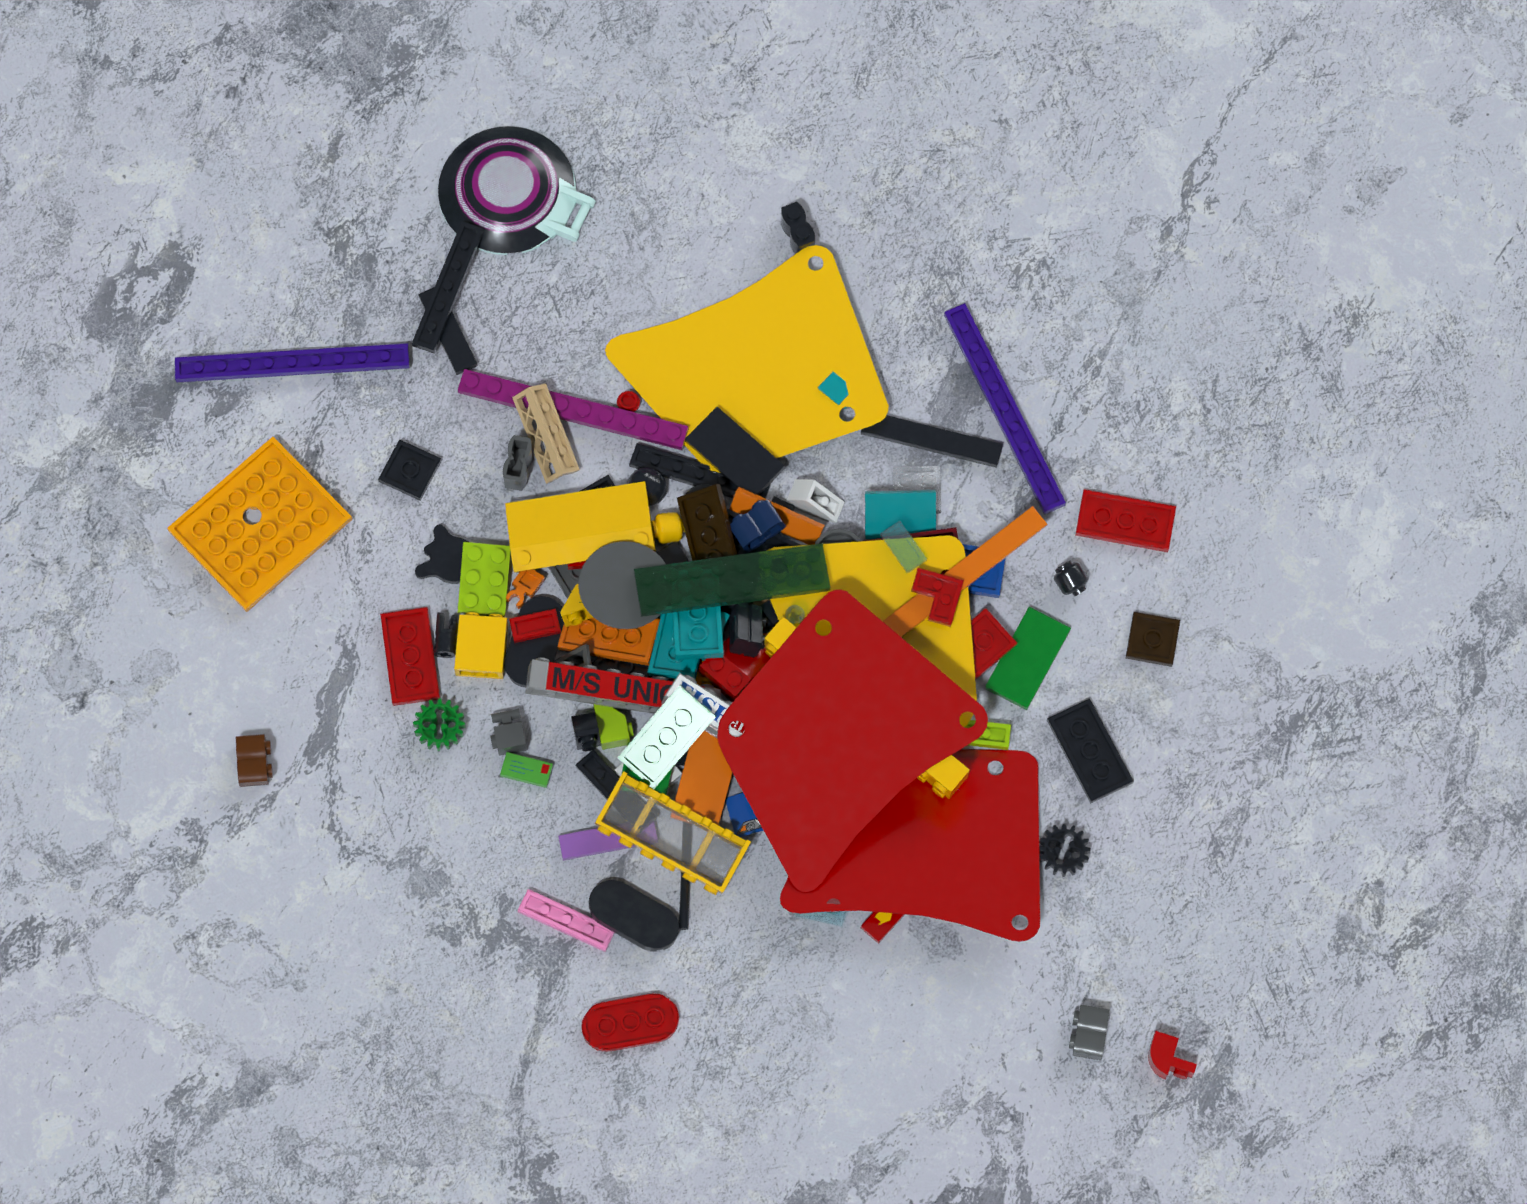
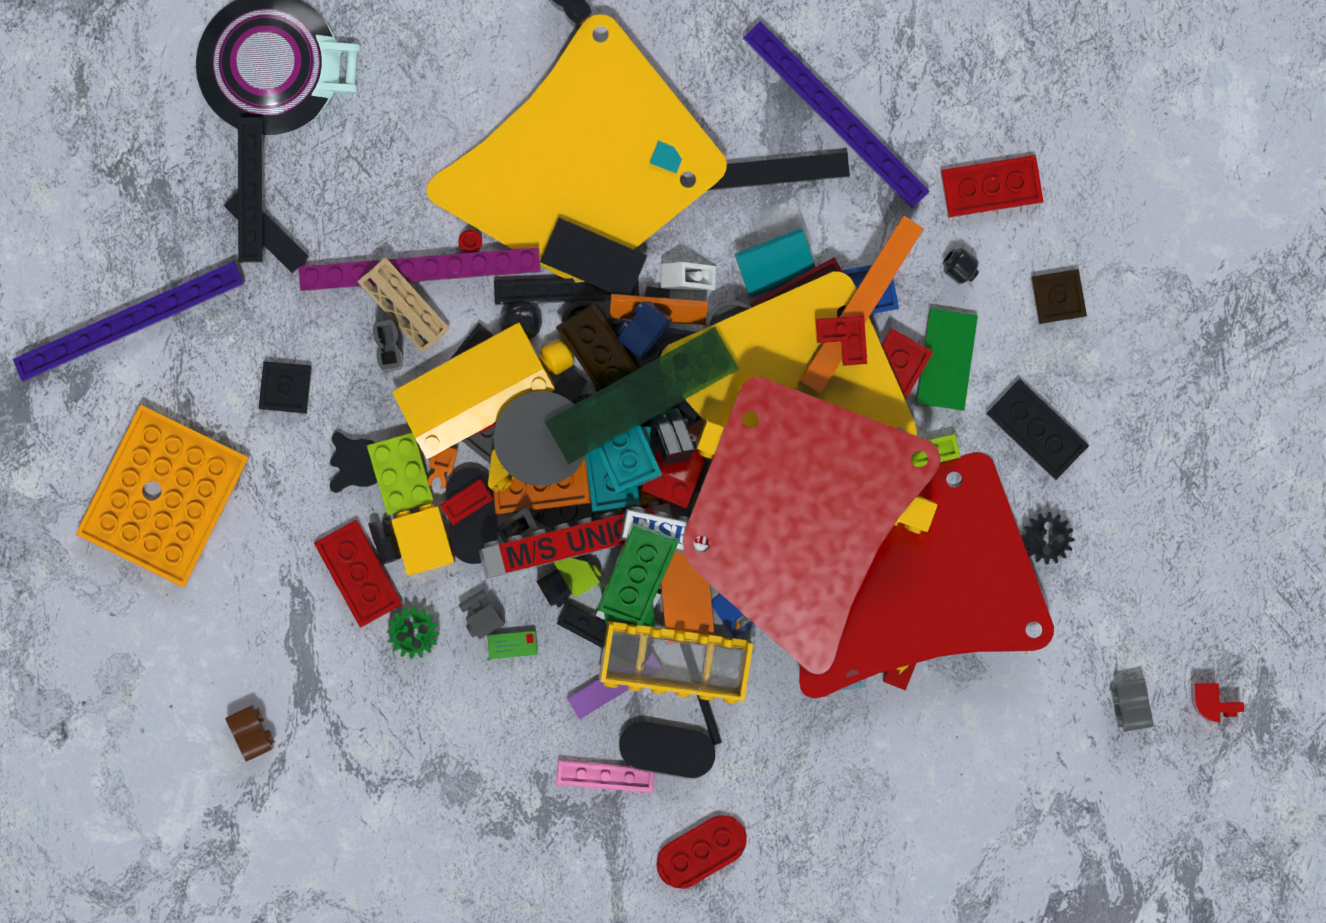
camera: 20 degrees left, 15 degrees up
clear light blue piece [785,605,805,626] -> none
clear light blue tile [880,521,927,574] -> none

